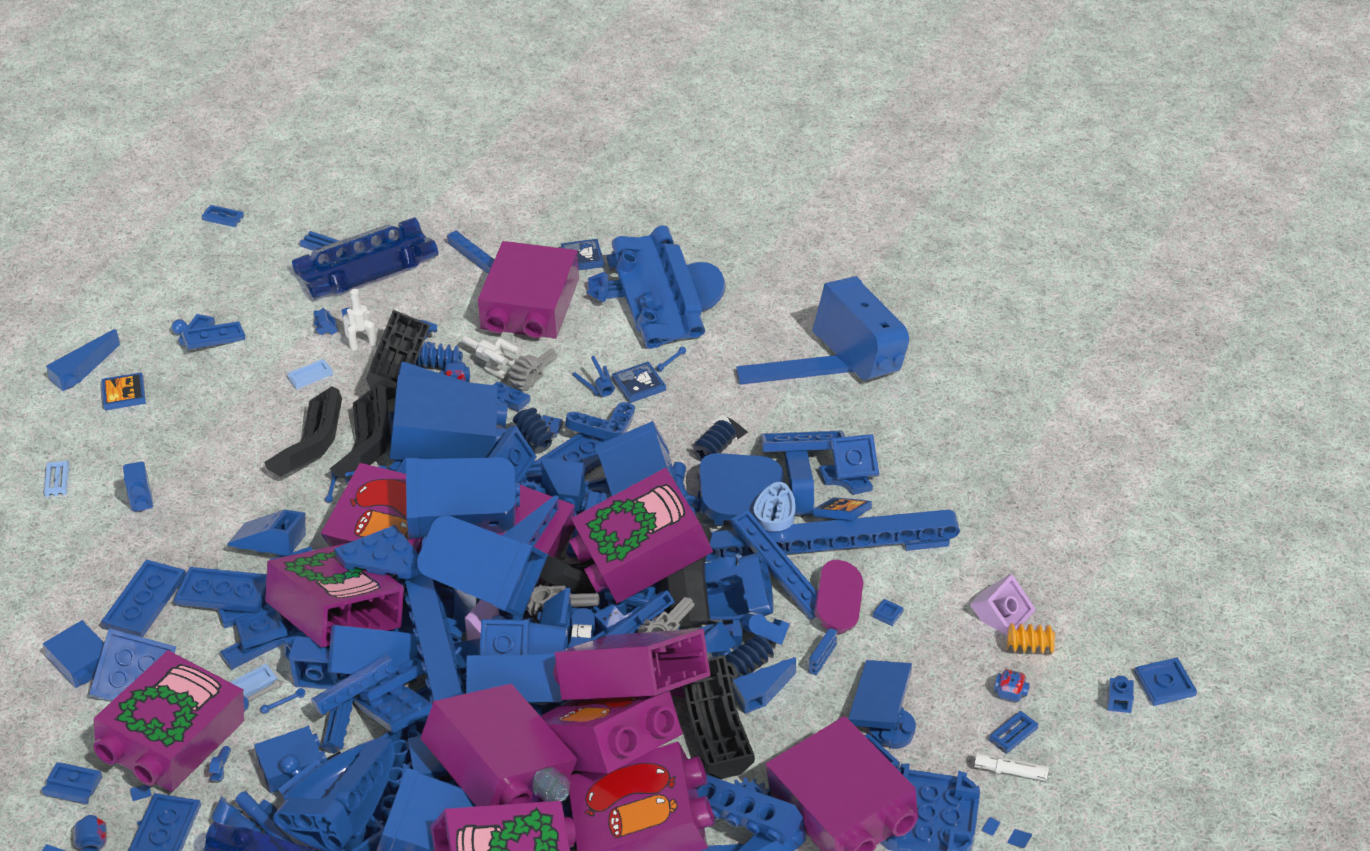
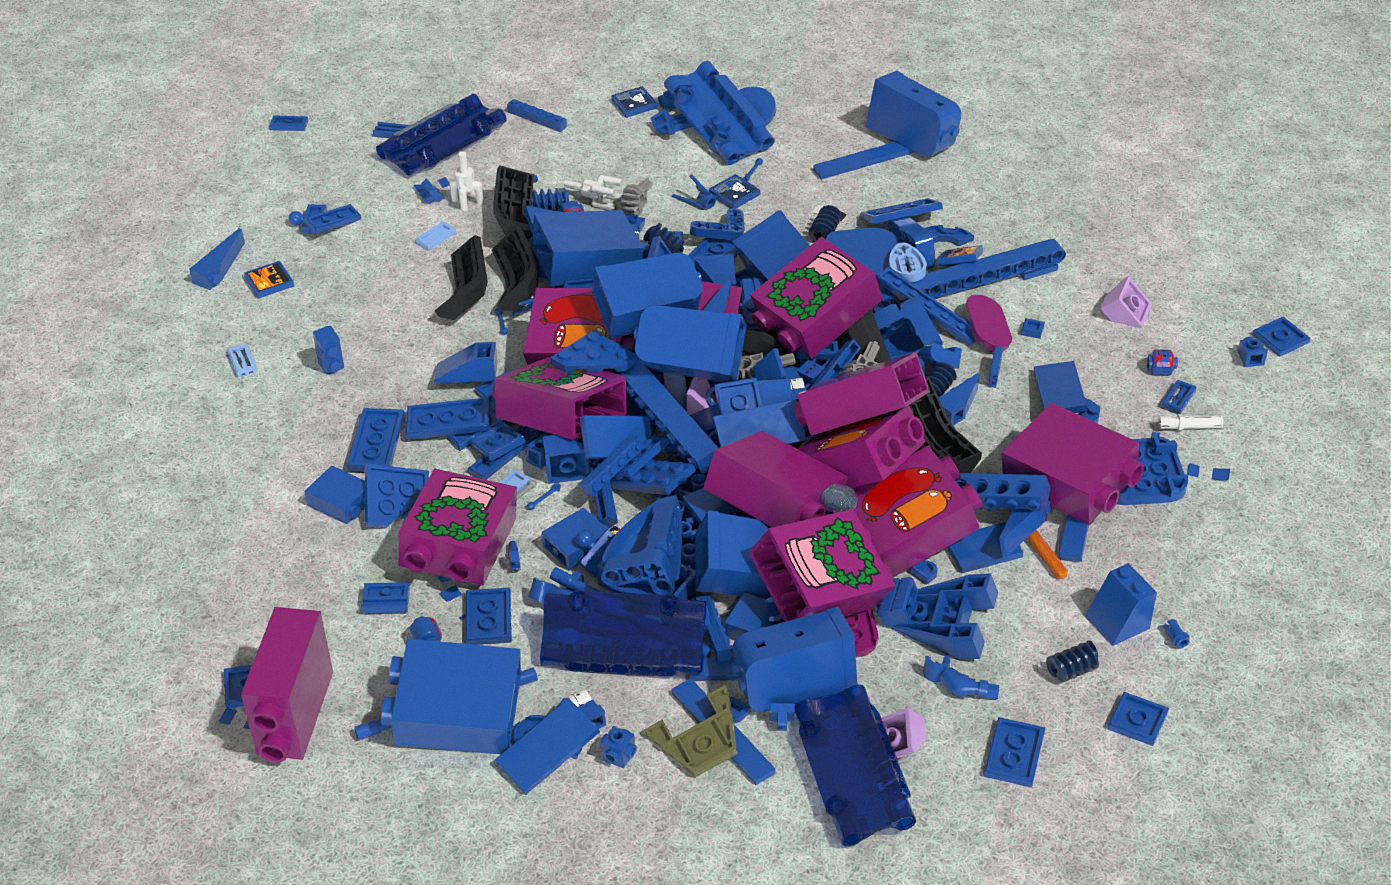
camera: 15 degrees left, 0 degrees up
magenta brick [478,241,579,339] -> none
blue tile [831,434,879,481] -> none
light orange piece [1007,623,1055,654] -> none

